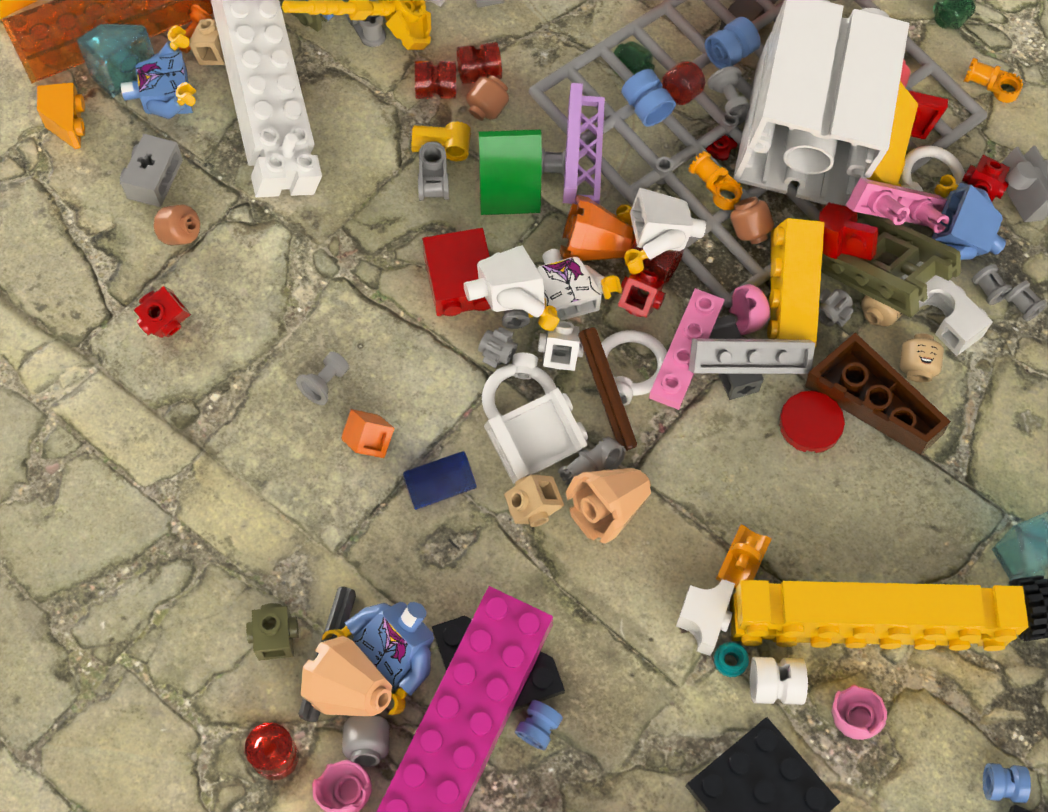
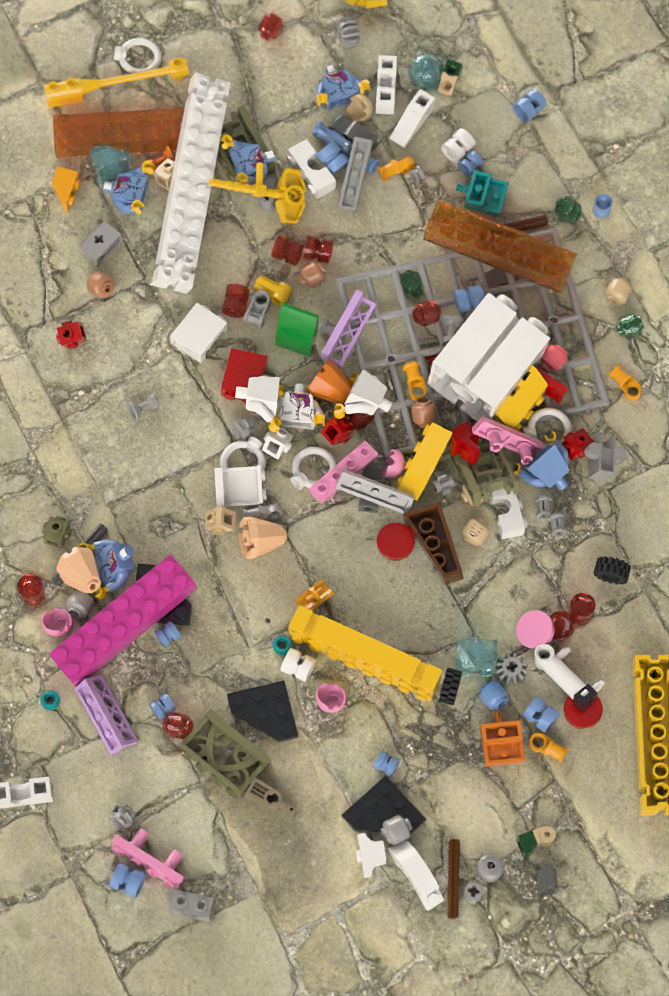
camera: 25 degrees right, 5 degrees up
orange panel [341,409,395,458] -> none
clear blue slope [403,451,477,510] -> none
reddish brown axle [578,327,637,451] -> none
medium blue wheel [621,69,676,127] -> none
white brick [676,579,735,656] -> none
none -> white panel [170,303,228,363]
none -> clear red wheel [222,284,250,318]

